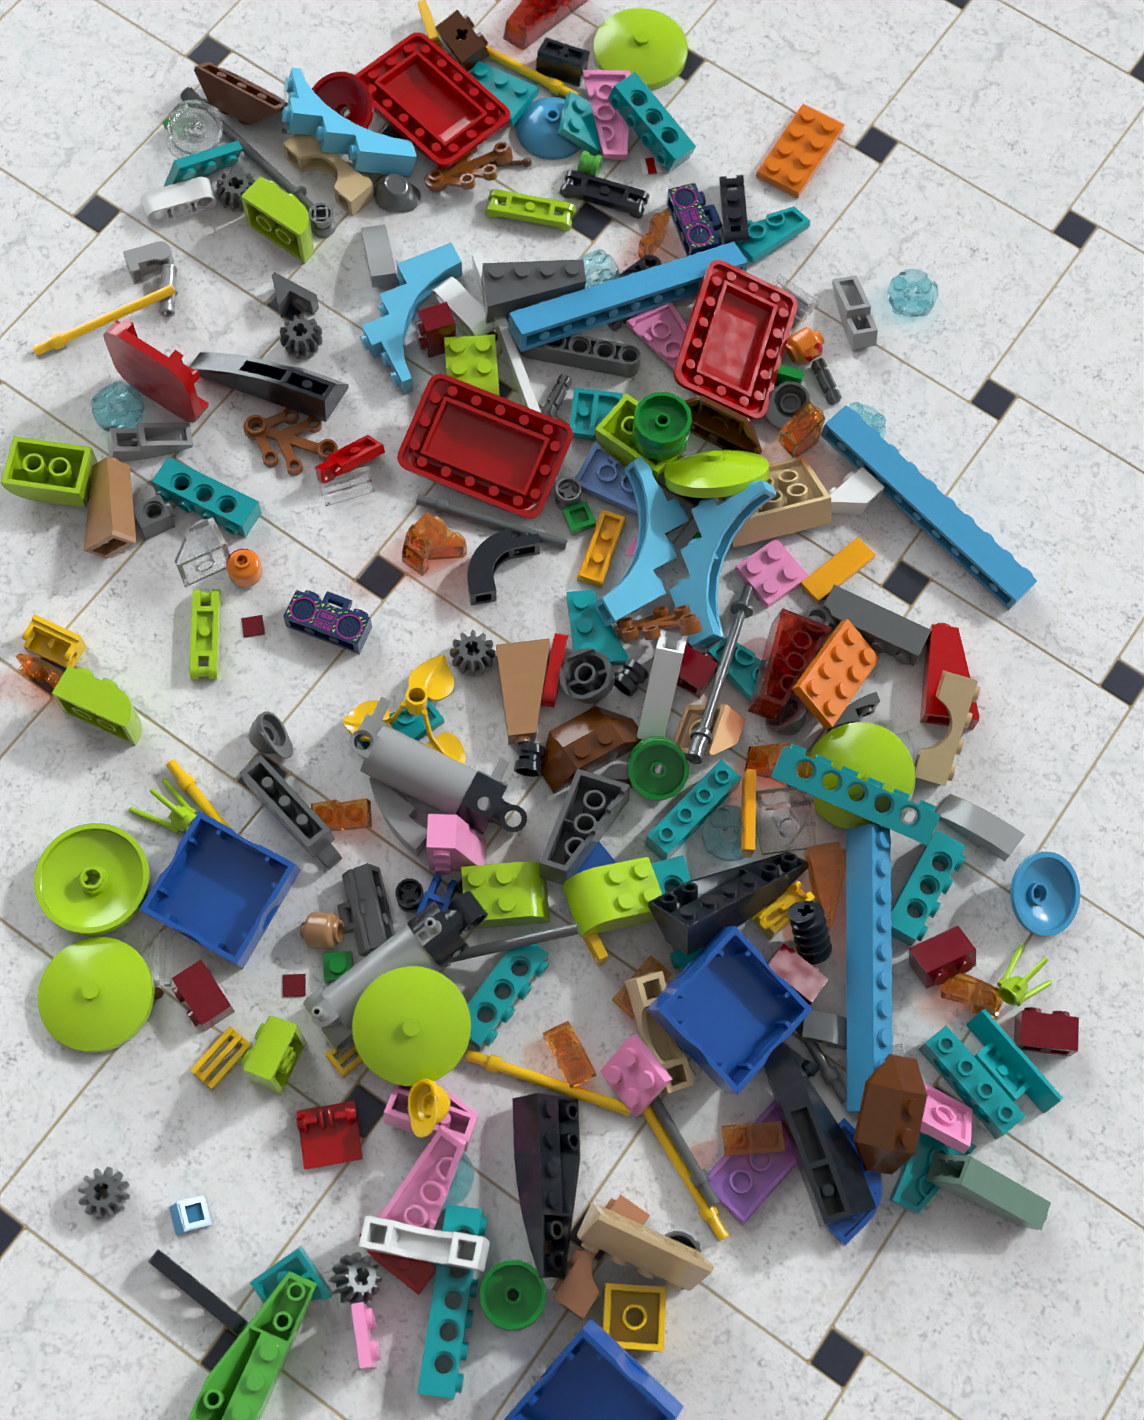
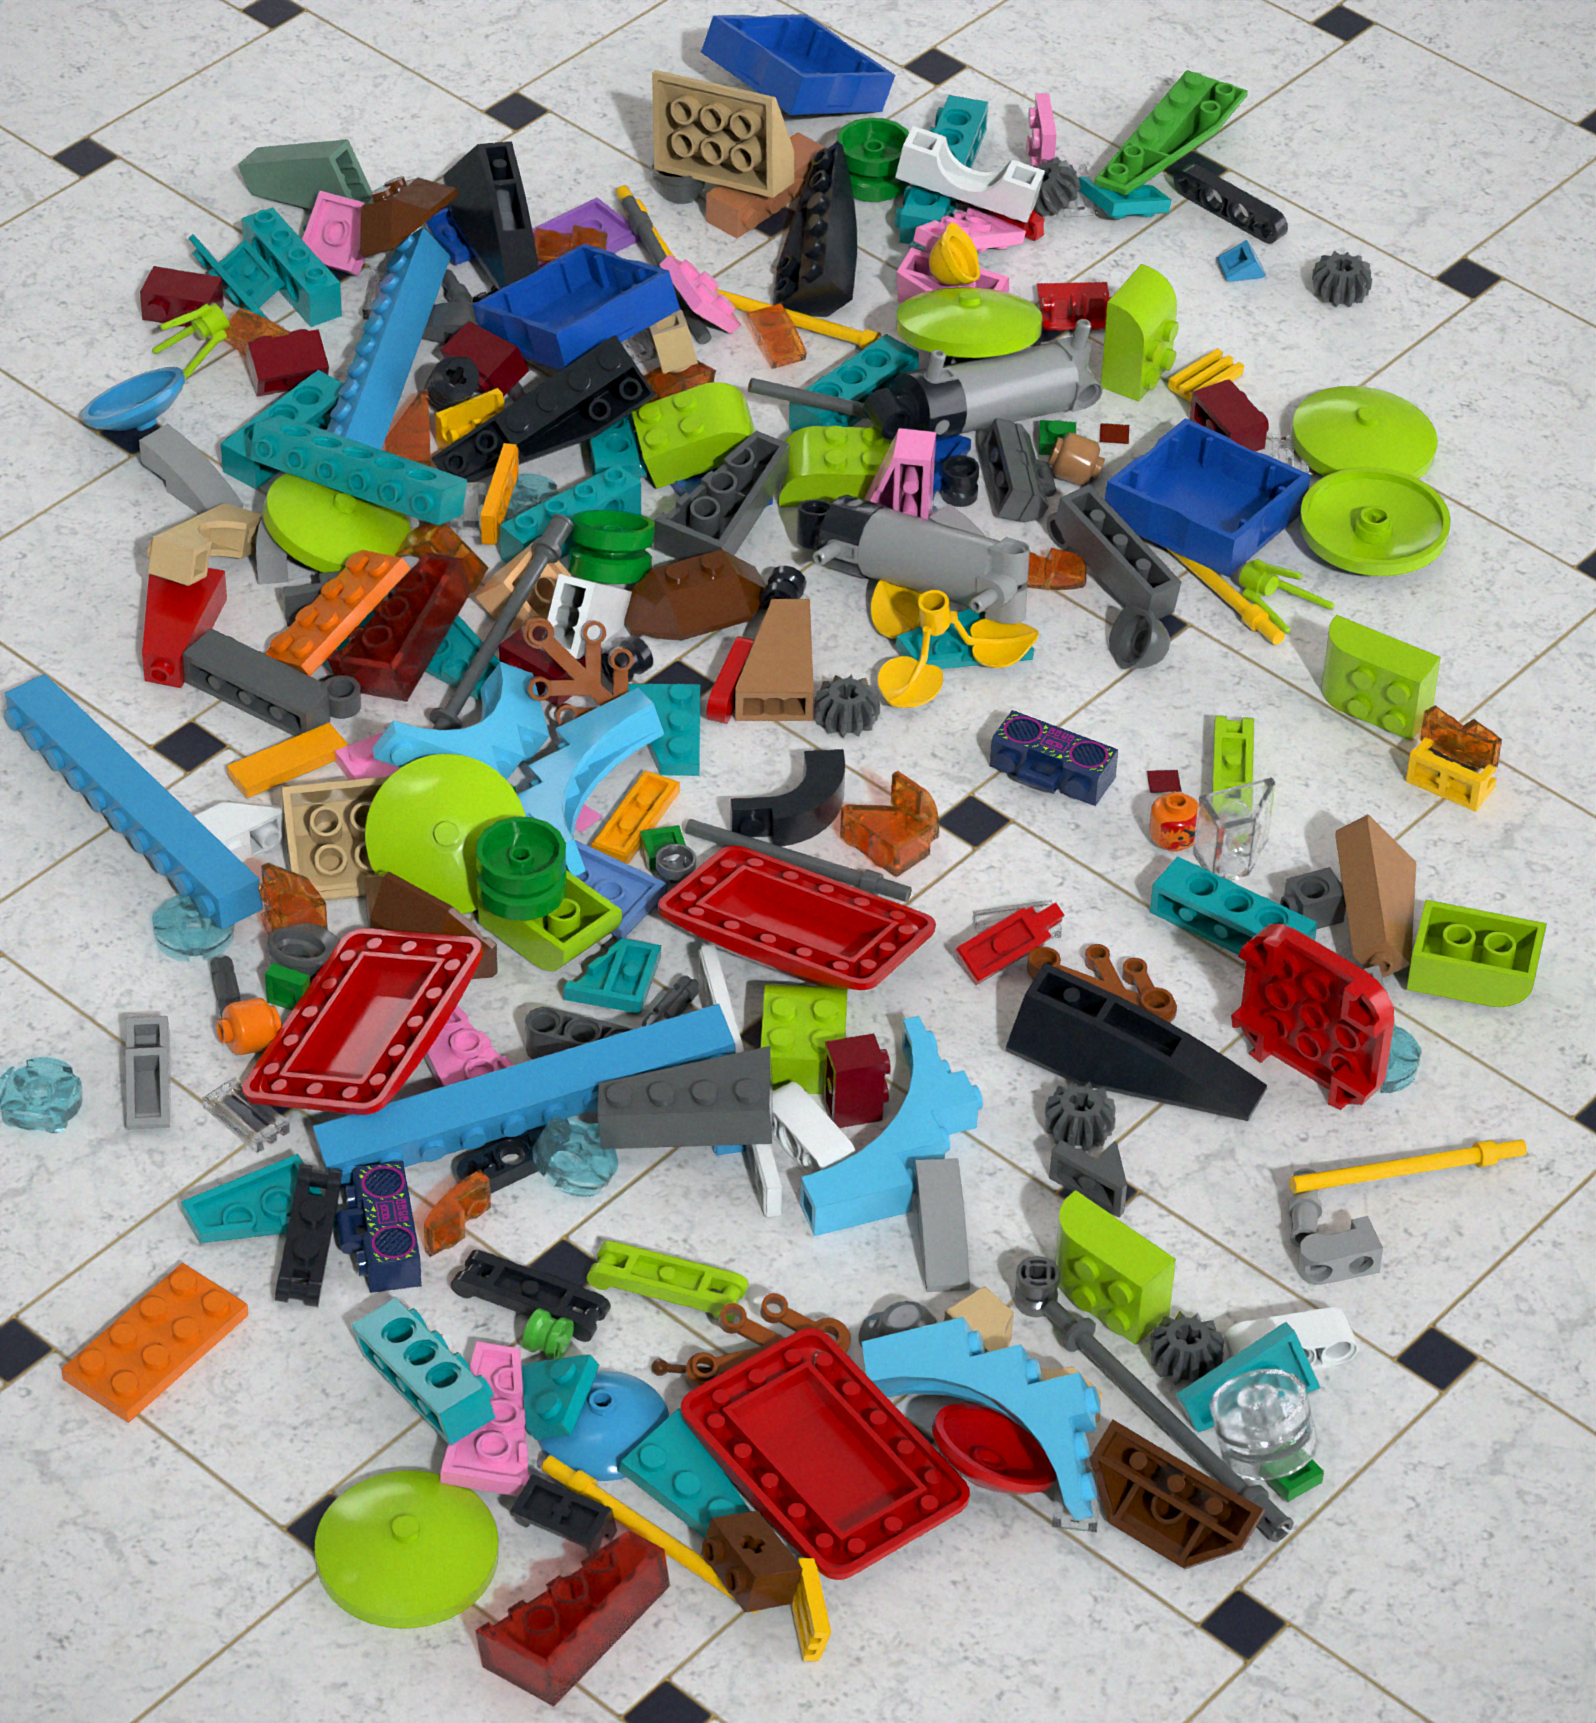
camera: 170 degrees left, 25 degrees down
dark grey cylinder [559,648,615,704] -> none

